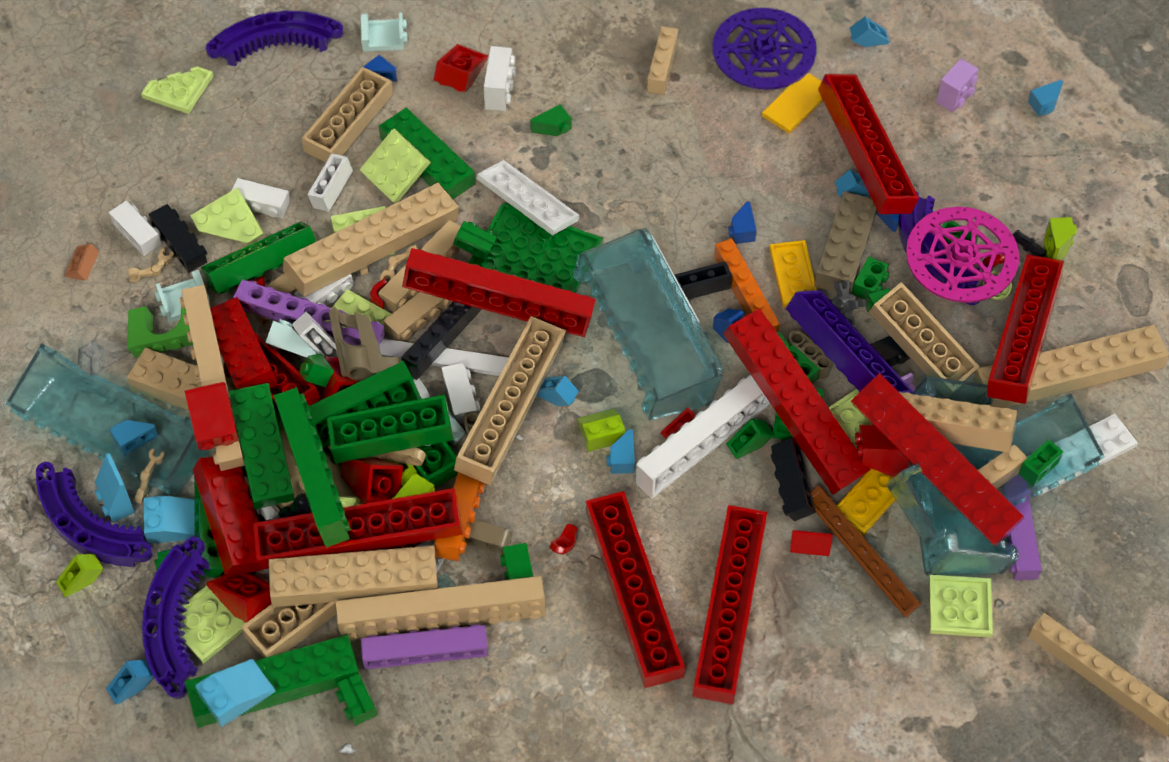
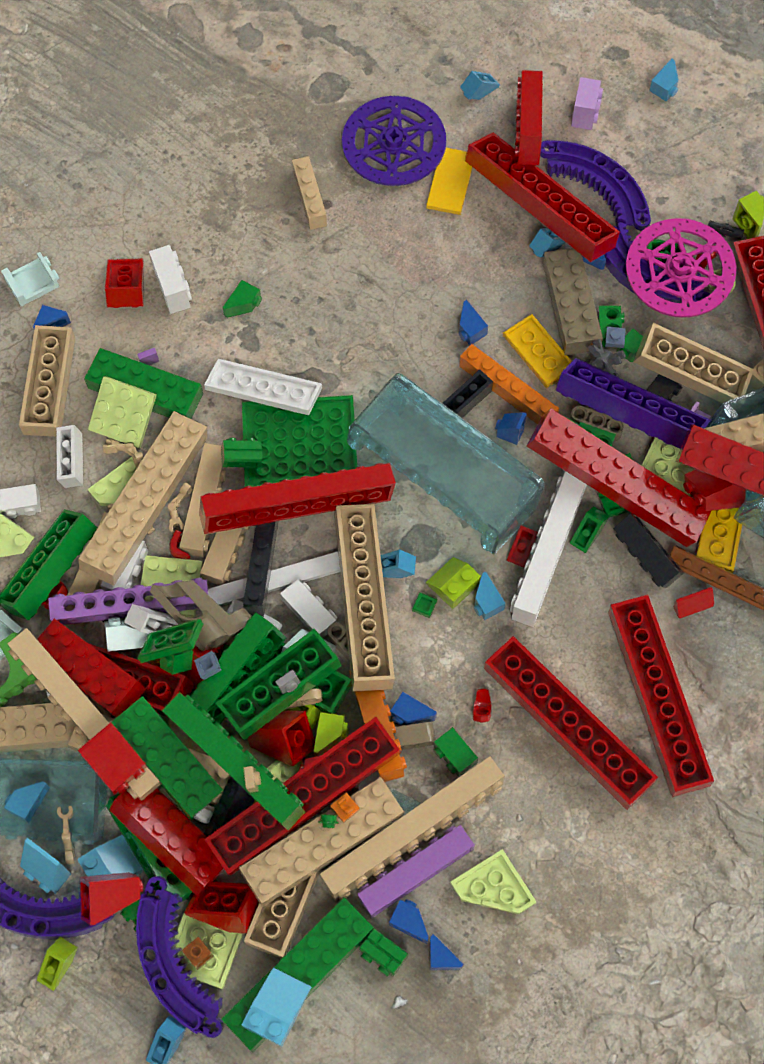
camera: 25 degrees left, 10 degrees up
none -> red slope [80,872,143,925]
none -> tan piece [103,439,144,467]
none -> medium lavender tile [137,348,159,365]
none -> green tile [138,619,204,663]
none -> dark orange brick [182,937,214,970]
none -> sand blue plate [194,651,221,680]
none -> tan plate [244,766,261,793]
none -> light grey plate [275,670,301,694]
none -> green plate [318,814,339,828]
none -> orange tile [330,792,360,823]
none -> blue slope [389,899,429,944]
none -> blue slope [390,692,437,726]
none -> green tile [412,592,437,618]
none -> blue slope [430,934,464,970]
none -> yellowish green plate [450,849,537,915]
none -> red brick [515,70,543,166]
none -> dark purple gear [540,140,651,231]
none -> sand blue plate [605,327,626,348]

